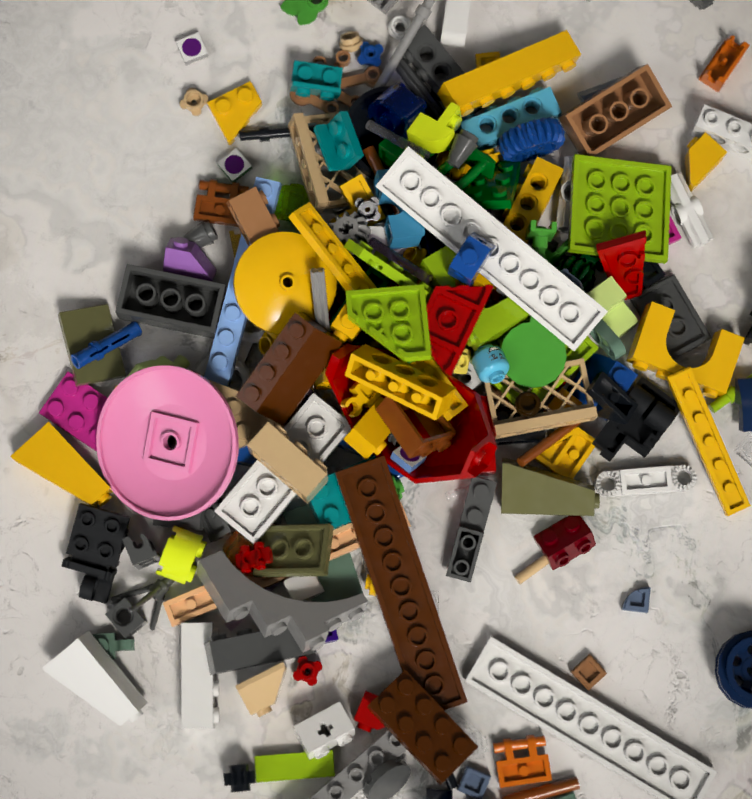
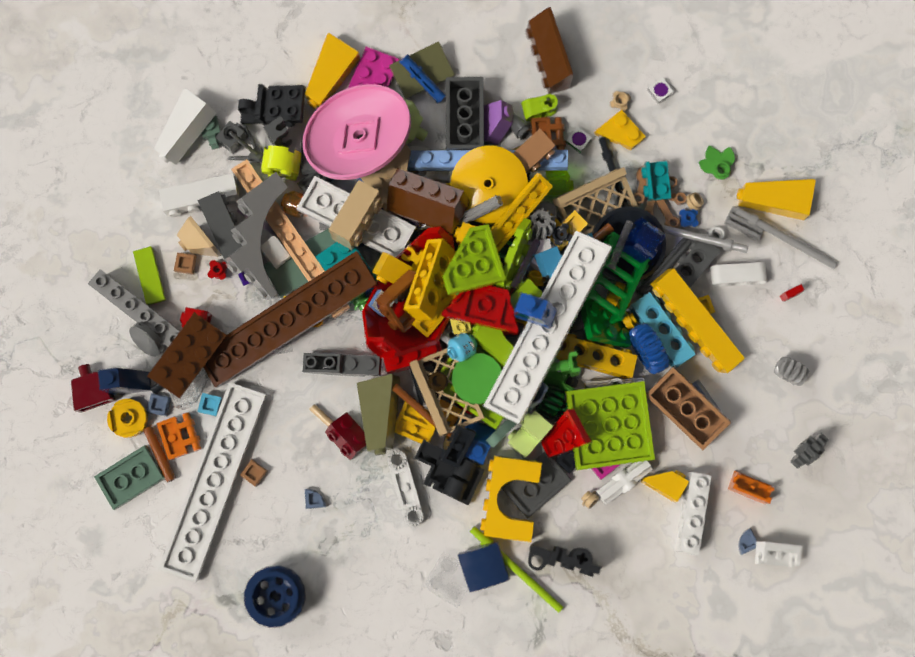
camera: 80 degrees right, 0 degrees up
black gear [223,764,256,792] -> none
red piece [235,542,273,573] -> none
olive tile [252,523,334,577] -> none
white brick [293,701,355,760] -> none
teal bracket [313,111,364,171] -> none
neon yellow brick [406,102,462,153] -> none
dark grey cone [446,129,479,169] -> none
yellow tile [666,366,751,516] -> none
none -> medium nougat tile [174,252,197,275]
none -> medium azure plate [197,393,222,416]
none -> lime piece [521,94,558,122]
none -> reddish brown slope [525,7,573,94]
none -> tan plate [581,491,599,509]

